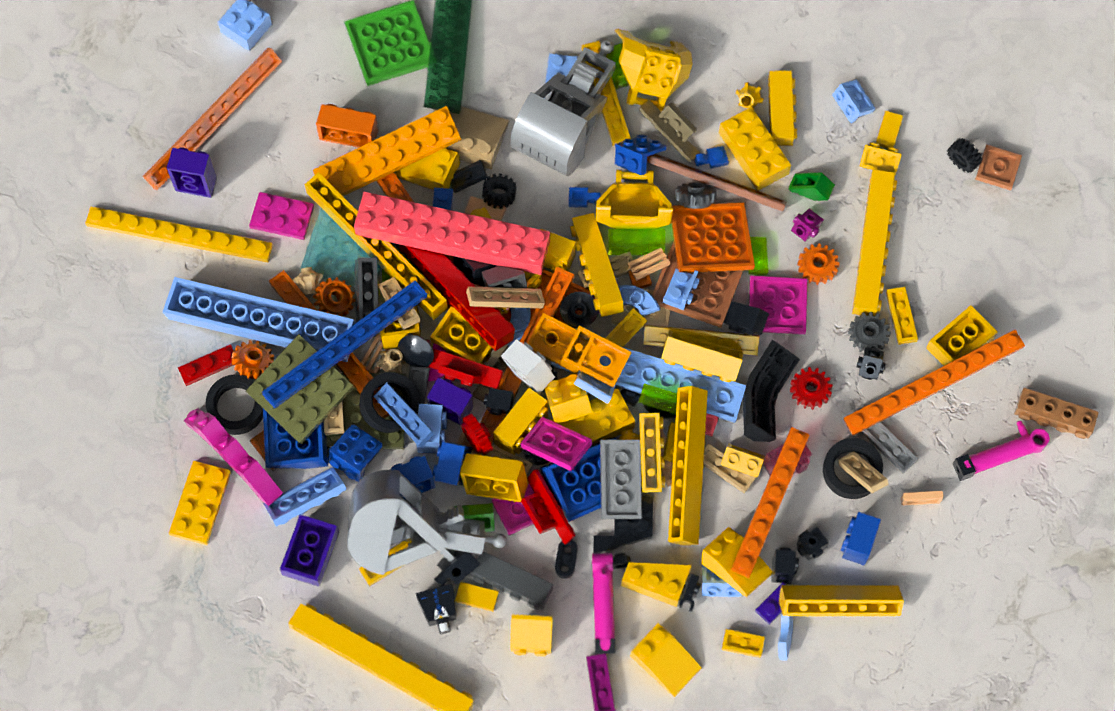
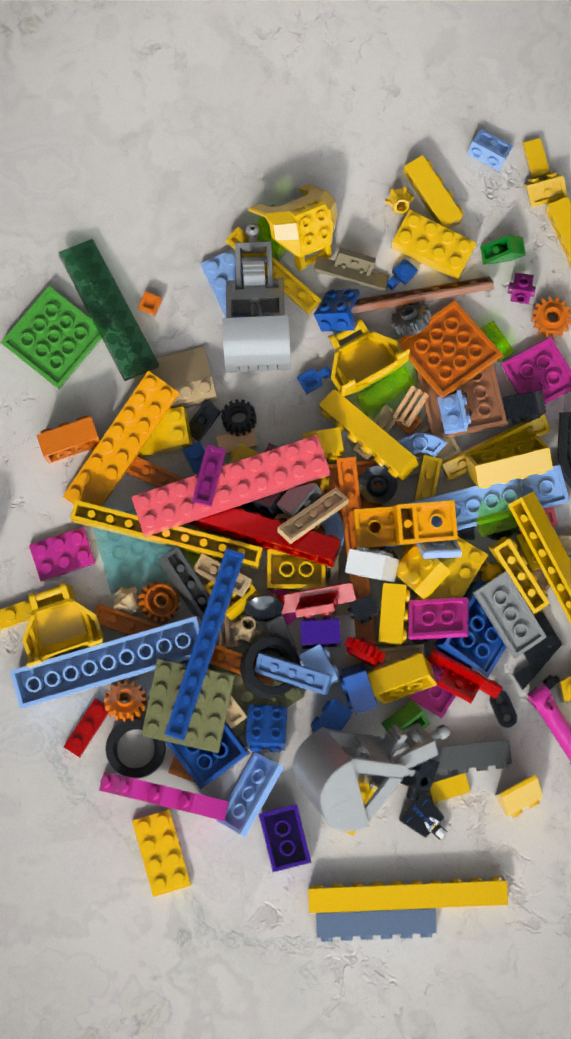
camera: 25 degrees left, 10 degrees up
none -> yellow piece [22,582,103,667]
none -> orange plate [138,291,163,317]
none -> magenta plate [192,445,226,507]
none -> sand blue brick [316,908,437,942]

